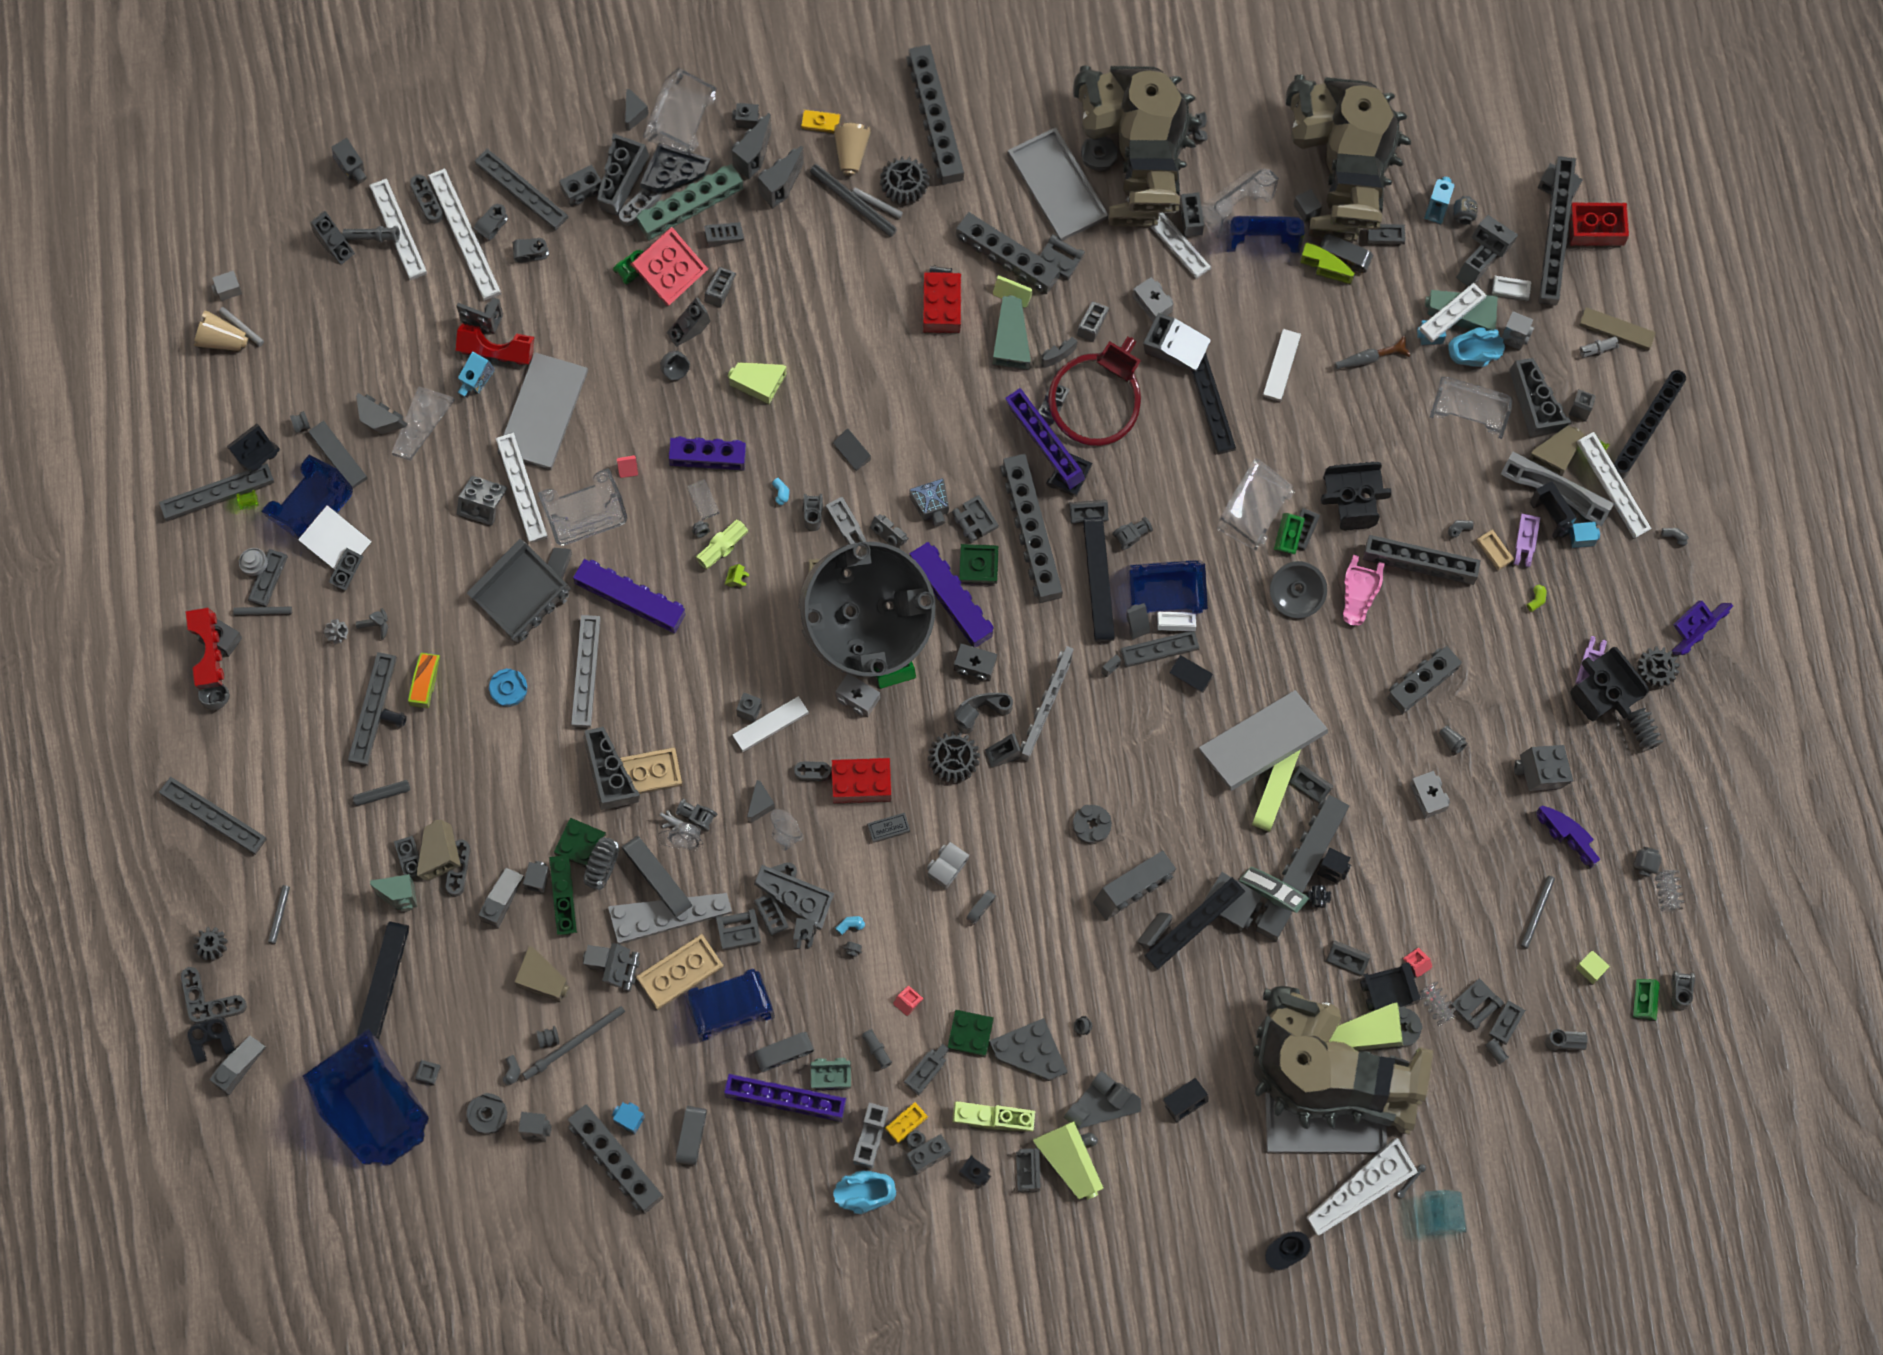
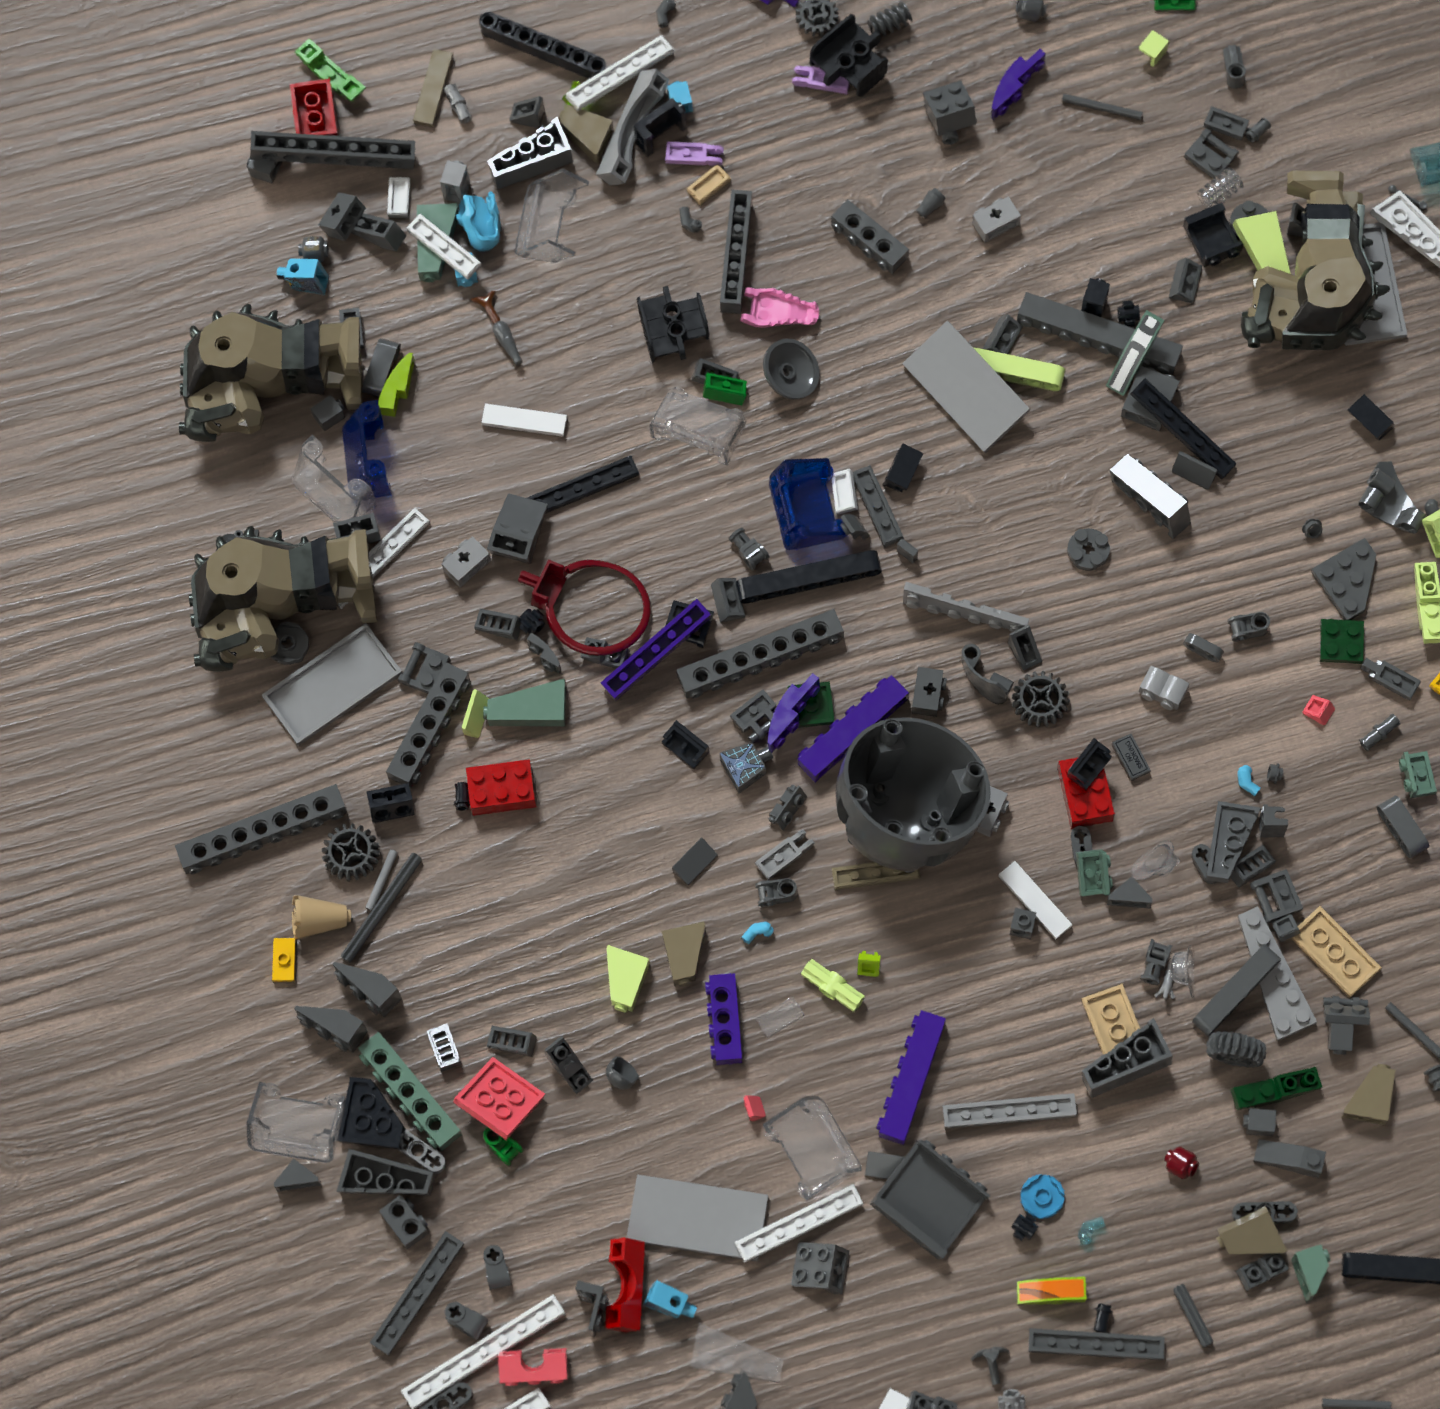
camera: 90 degrees left, 0 degrees up
dark green plate [554,817,606,867] -> none
clear blue windscreen [685,969,775,1043] -> none
dark grey plate [692,521,710,538] -> none
dark grey brick [732,103,759,129] -> none
coral slope [1403,948,1432,978] -> none
lime arm [1527,585,1547,612] -> none
none -> bright green slope [295,39,366,102]
none -> black brick [366,783,415,823]
none -> coral arch [498,1348,568,1386]
none -> black gear [519,609,545,634]
none -> black hinge [662,720,709,769]
none -> dark tan slope [662,921,706,987]
none -> dark purple slope [768,673,820,753]
none -> black gear [1011,1213,1039,1241]
none -> black hinge [1067,738,1112,790]
none -> sand green bracket [1076,849,1113,896]
none -> clear light blue arm [1078,1216,1105,1245]
none -> dark red head [1164,1146,1199,1180]
none -> dark grey piece [1228,612,1270,642]
none -> dark grey tile [1272,914,1301,942]

